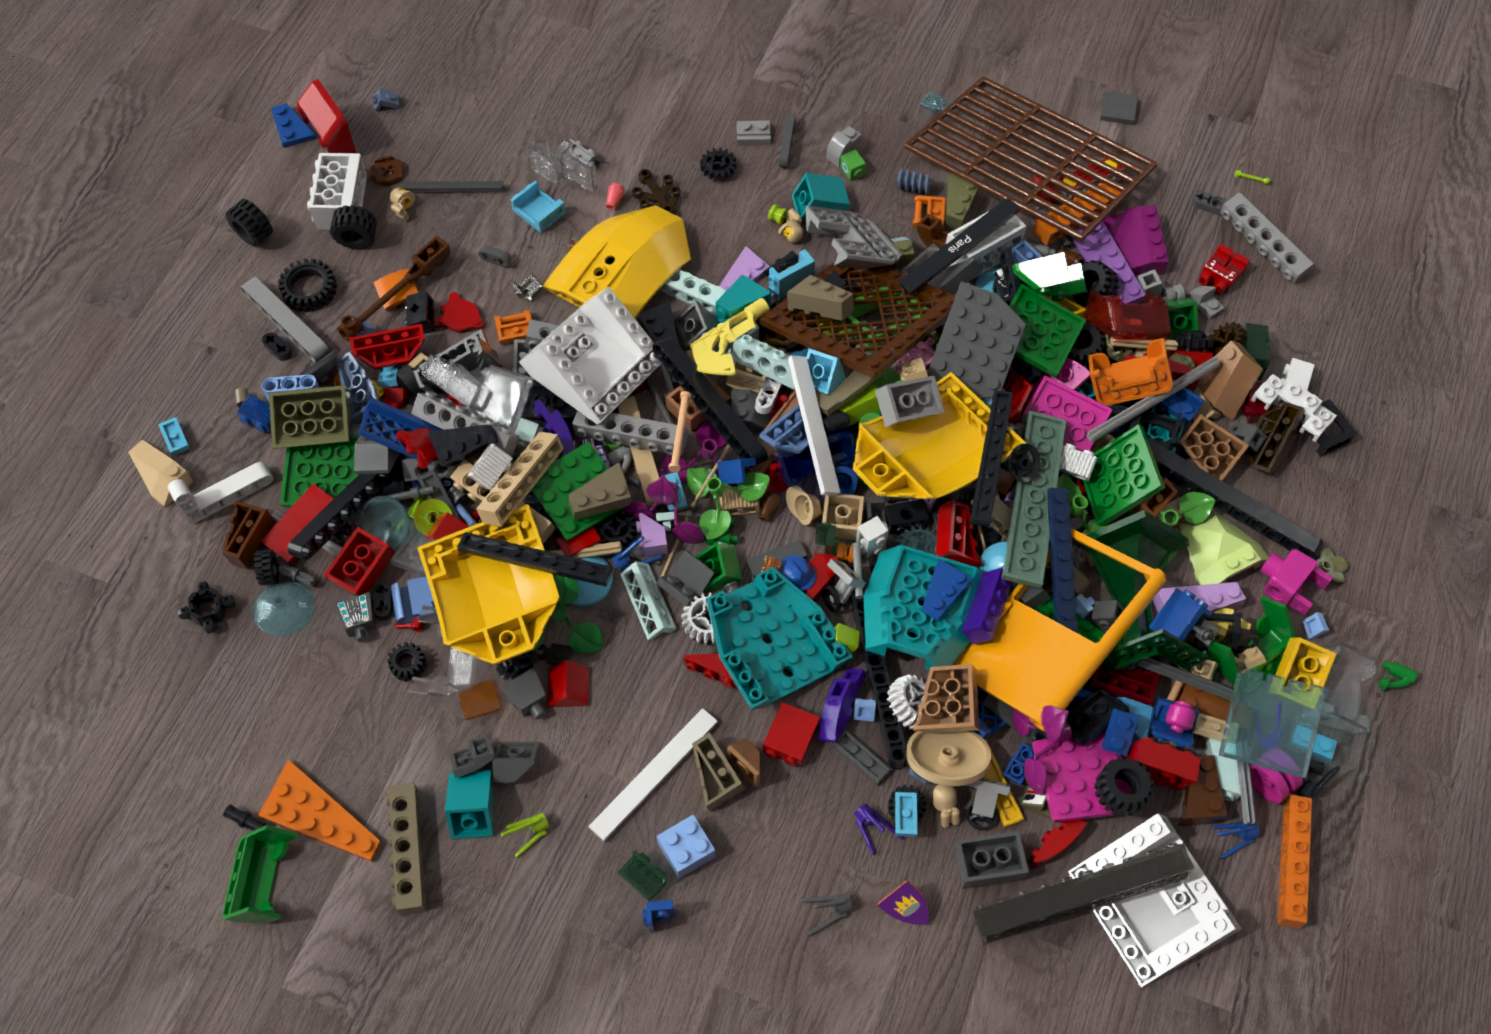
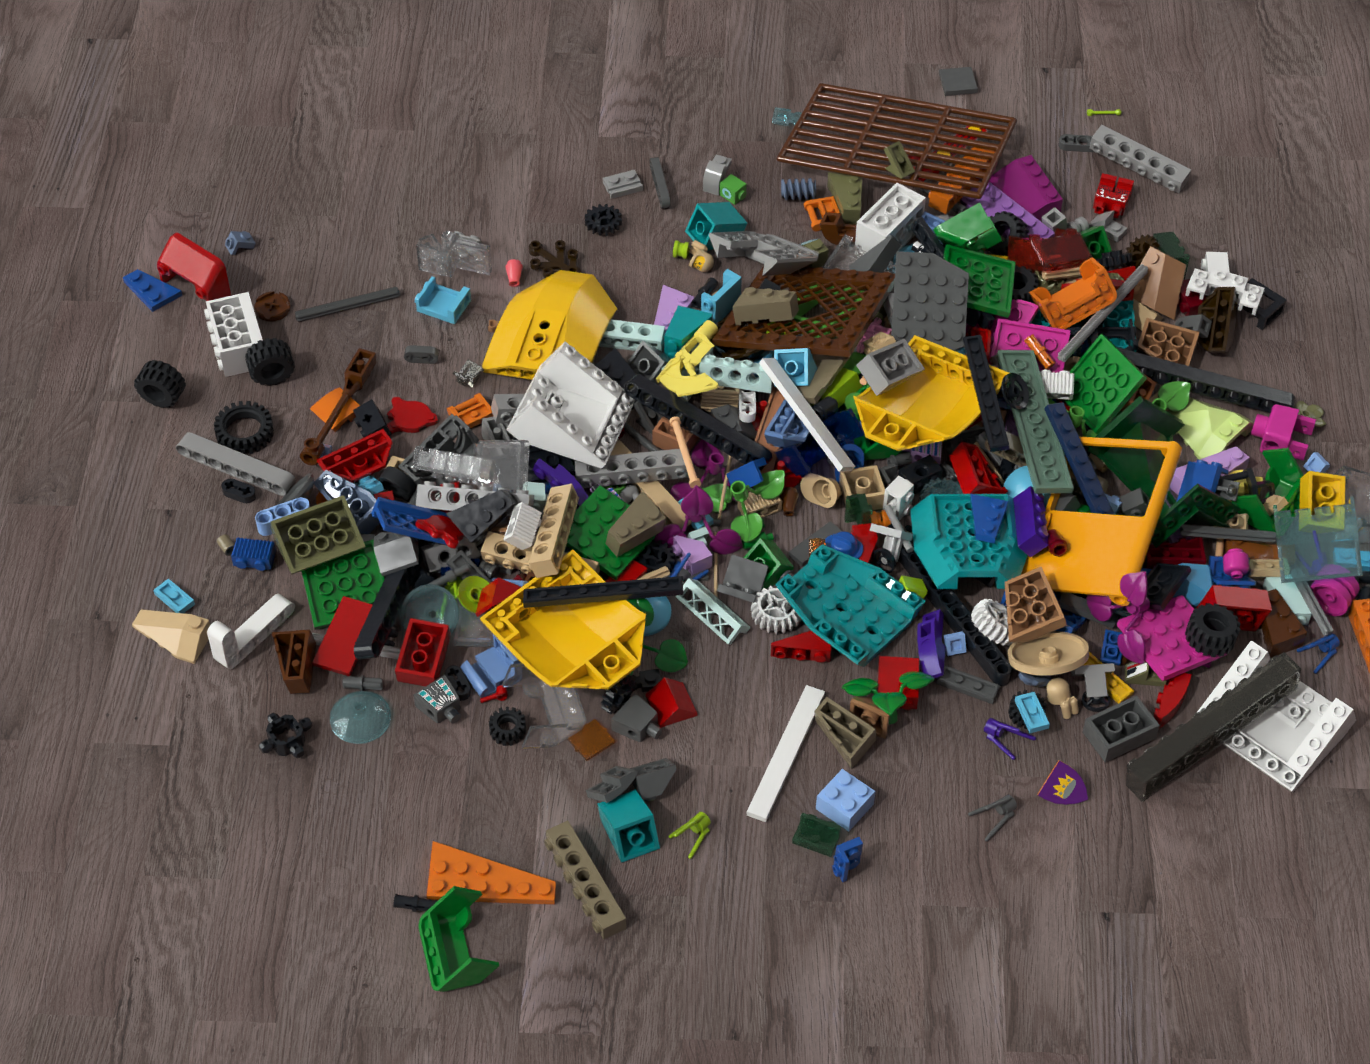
camera: 20 degrees left, 10 degrees down
black tyre [254,549,279,586] -> none
tan piece [390,187,416,221] -> none
black tile [899,197,1020,296] -> none
blue bracket [1101,708,1139,756] -> none
blue bracket [1158,380,1204,425] -> none
none -> green plant [842,671,934,724]
none -> olive slope [884,141,915,179]
none -> orange pin [1024,334,1055,370]
none -> dark red cone [1048,529,1068,556]

